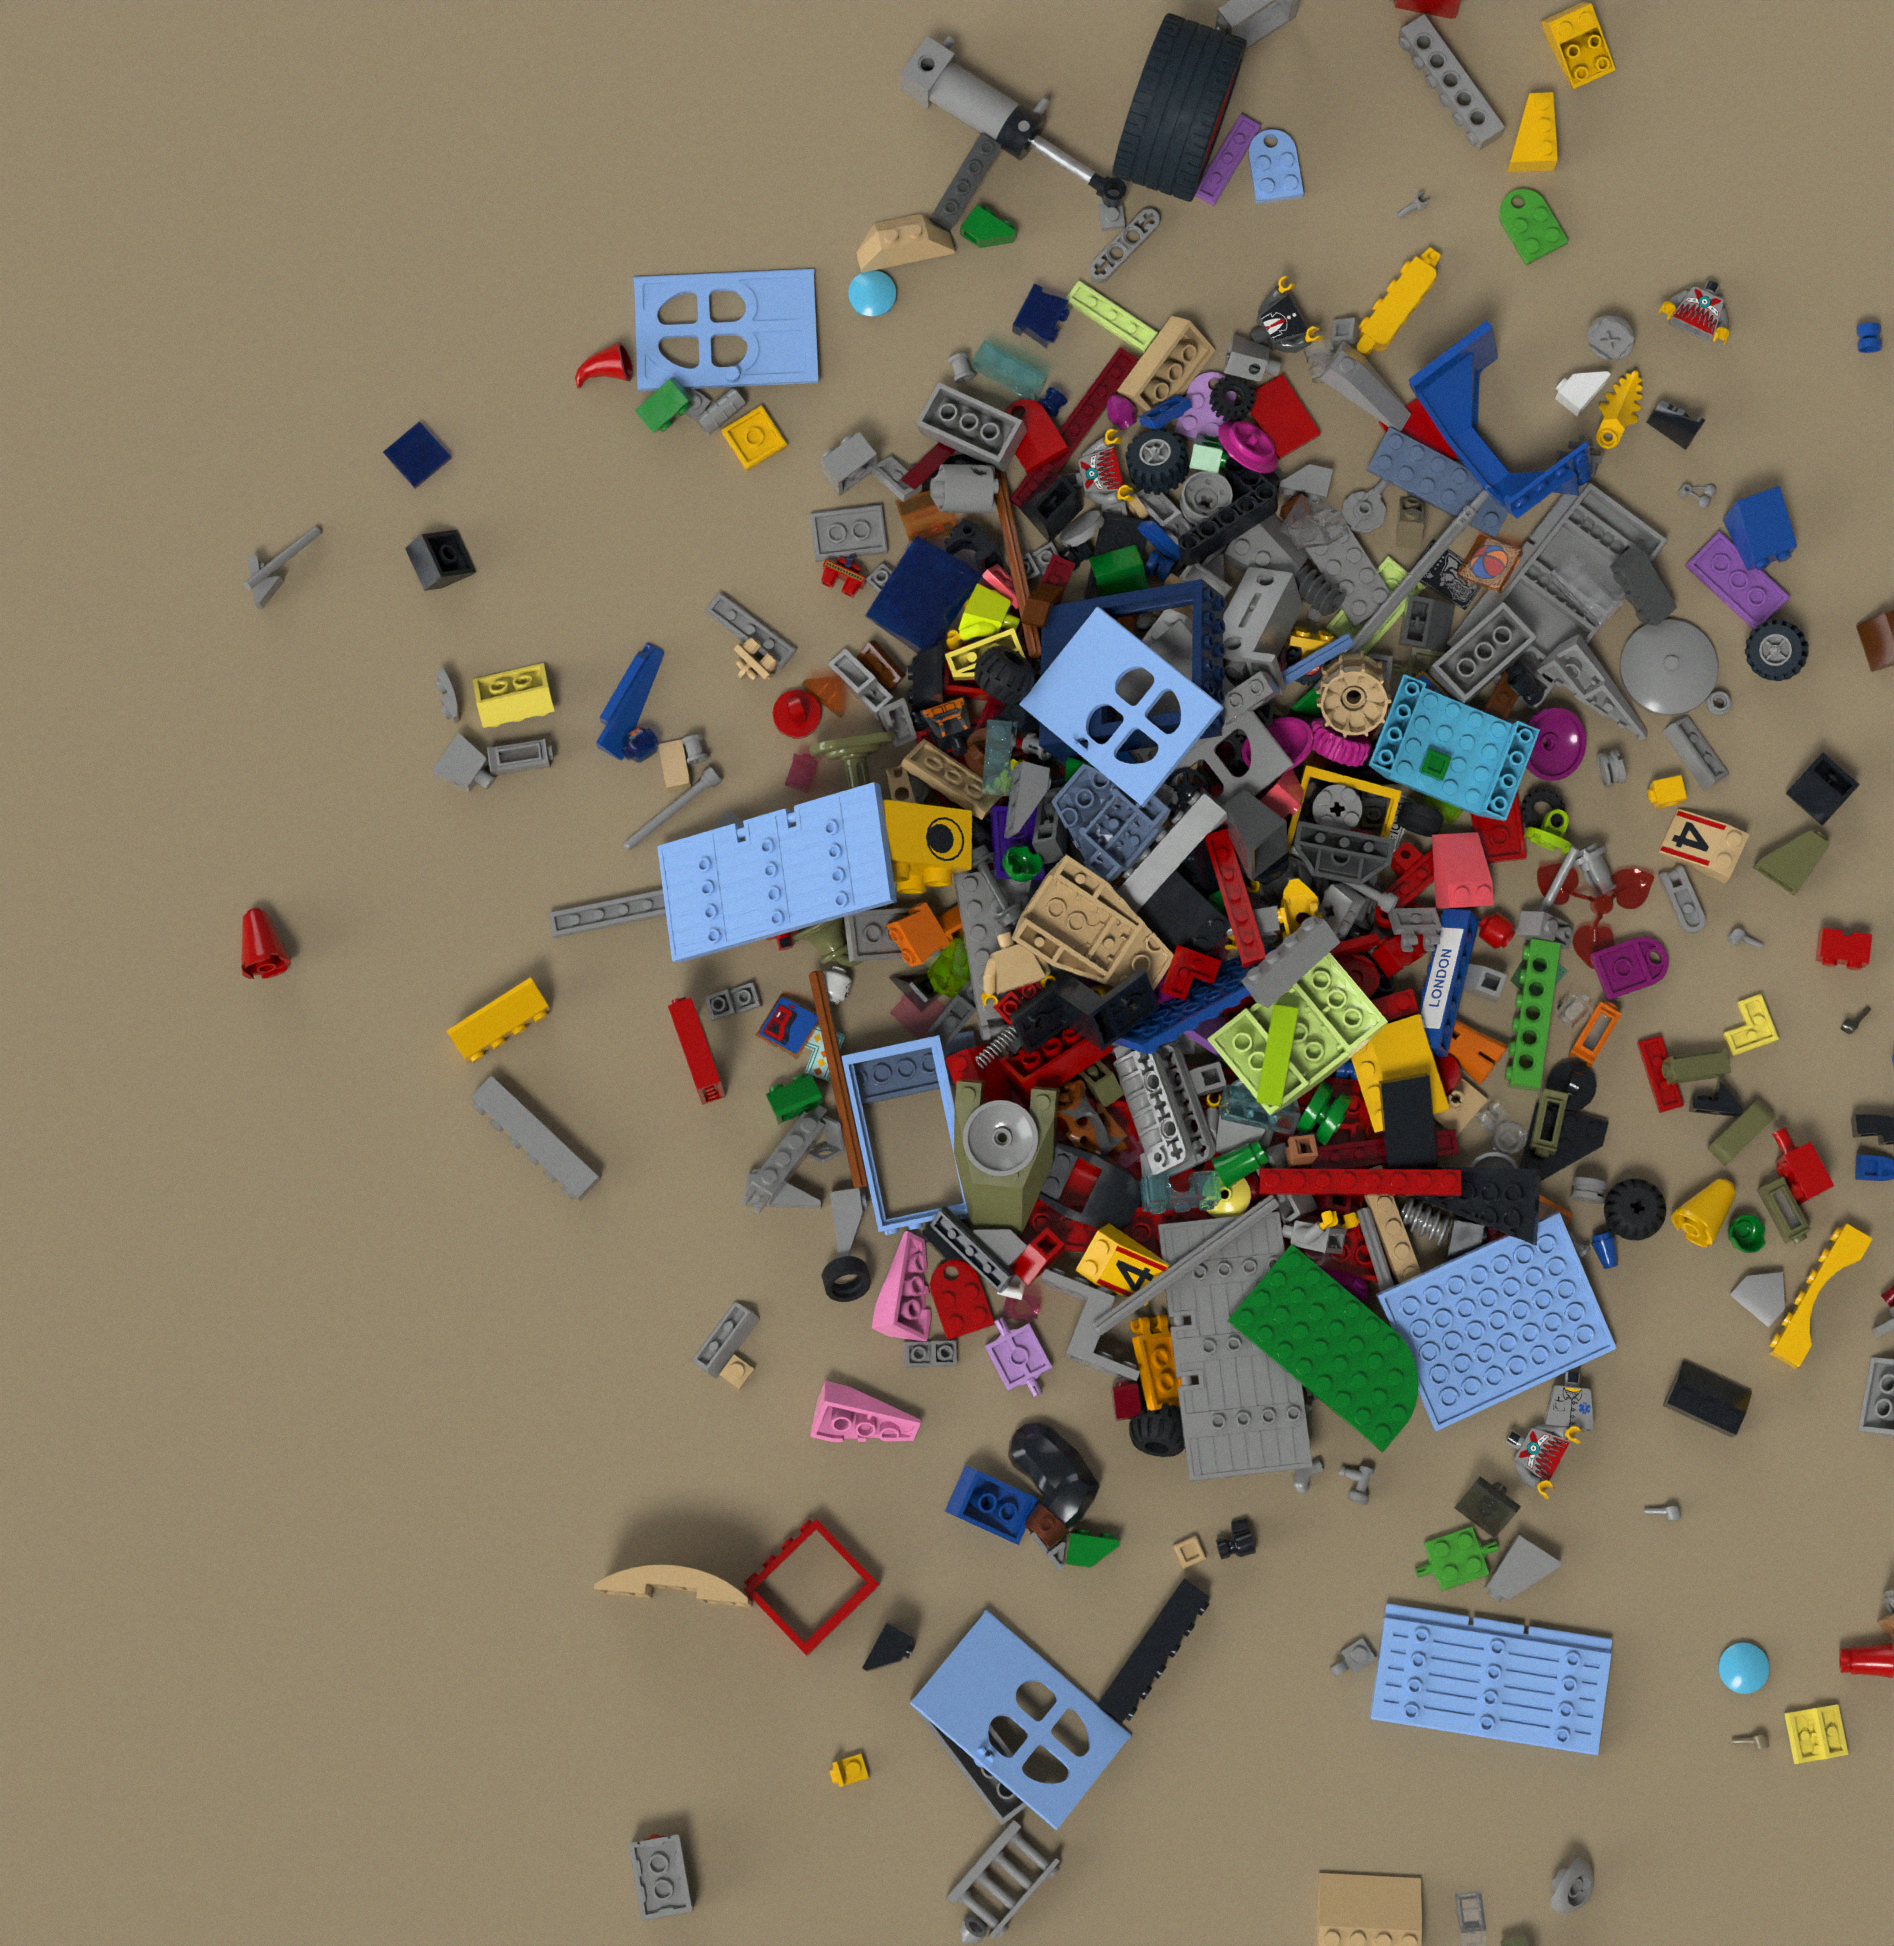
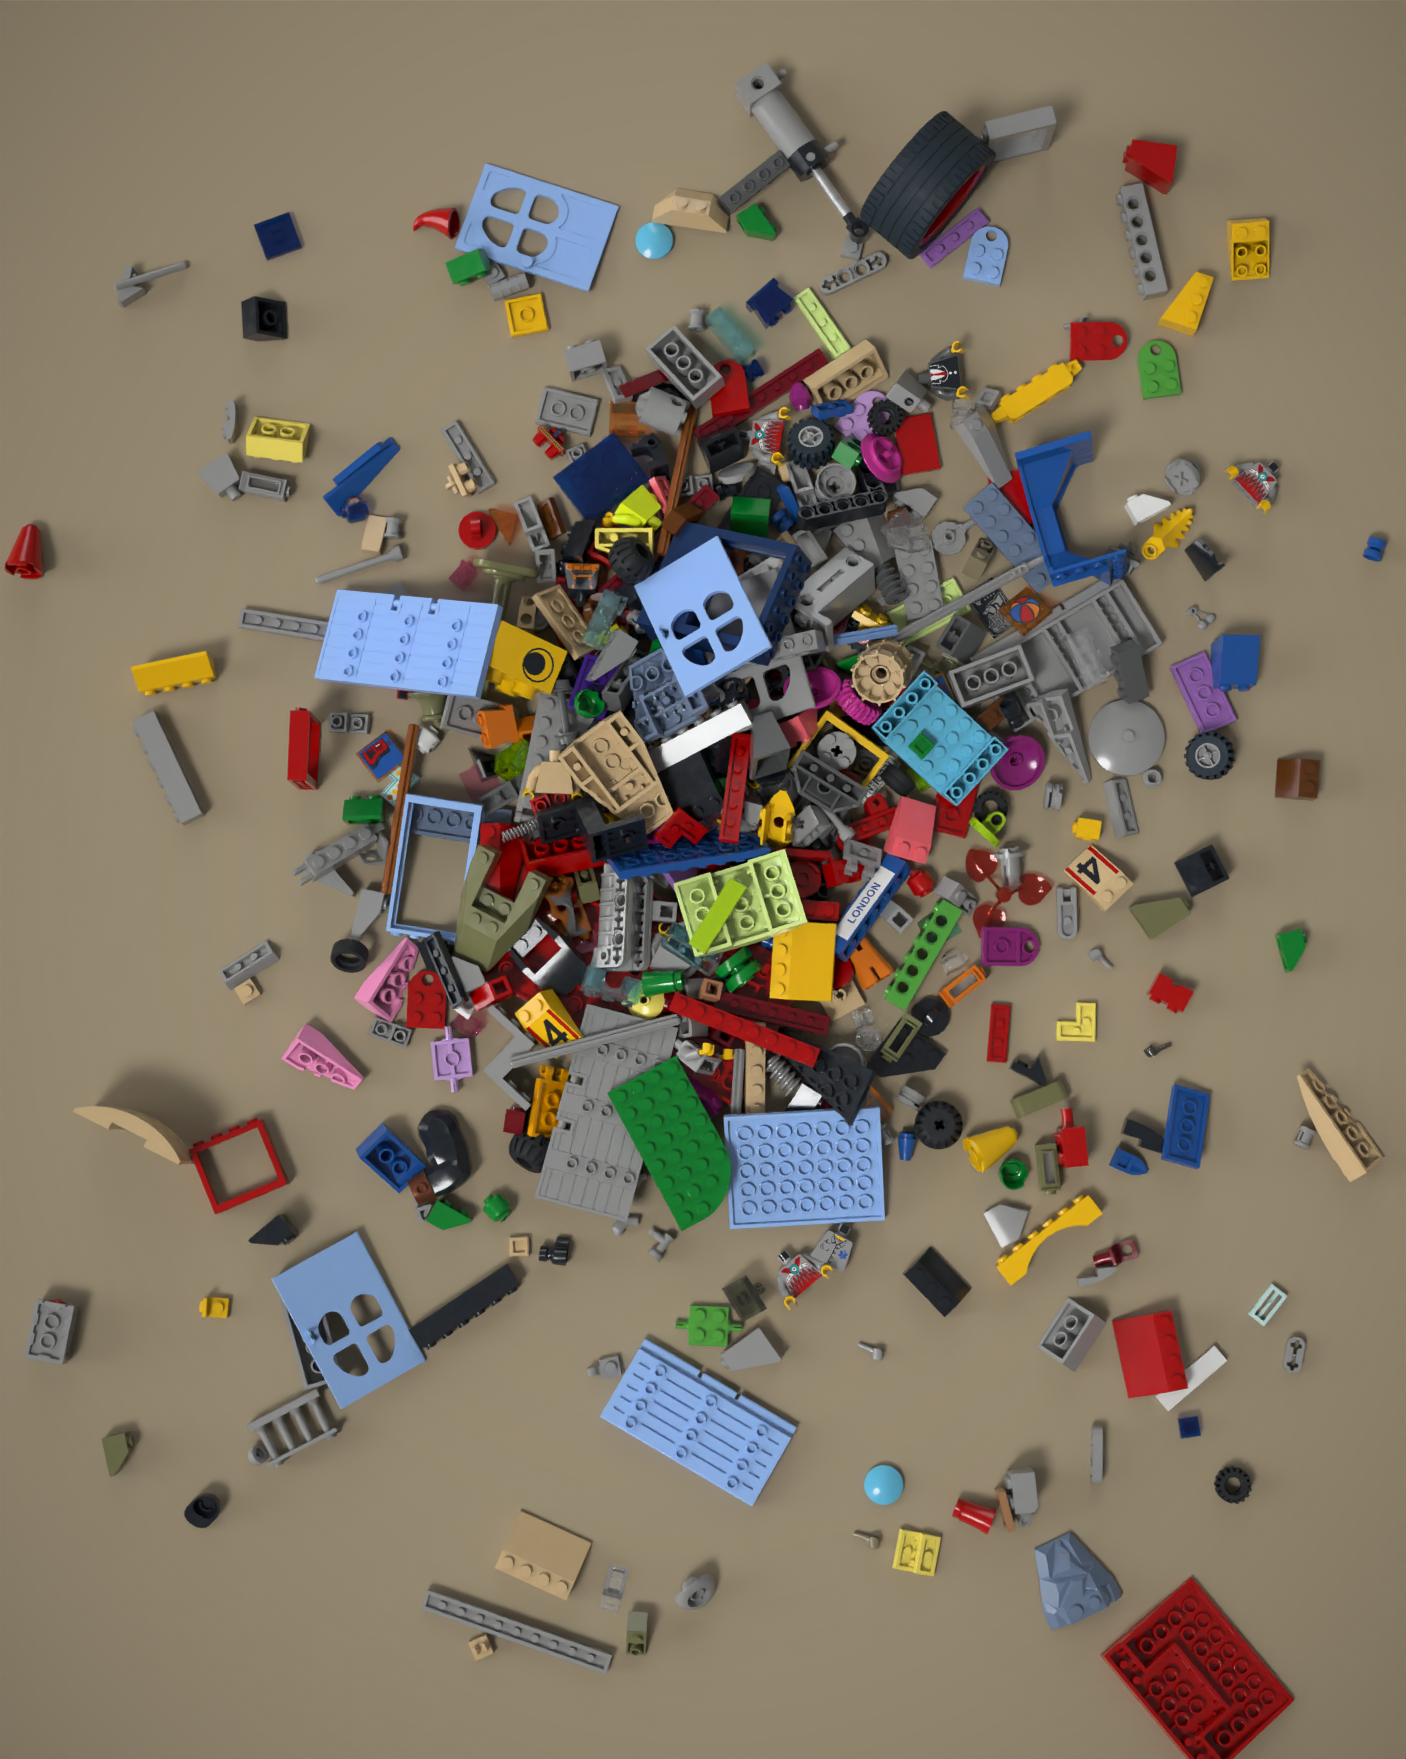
camera: 25 degrees right, 5 degrees up
light grey dish [963,1100,1039,1176] -> none
light grey brick [1241,915,1340,1008] -> none
black tile [1379,1073,1437,1170] -> none
light grey bar [1538,846,1580,913] -> none
olive window [1662,1048,1731,1085] -> none
none -> green head [483,1193,512,1222]
none -> red plate [1069,322,1127,361]

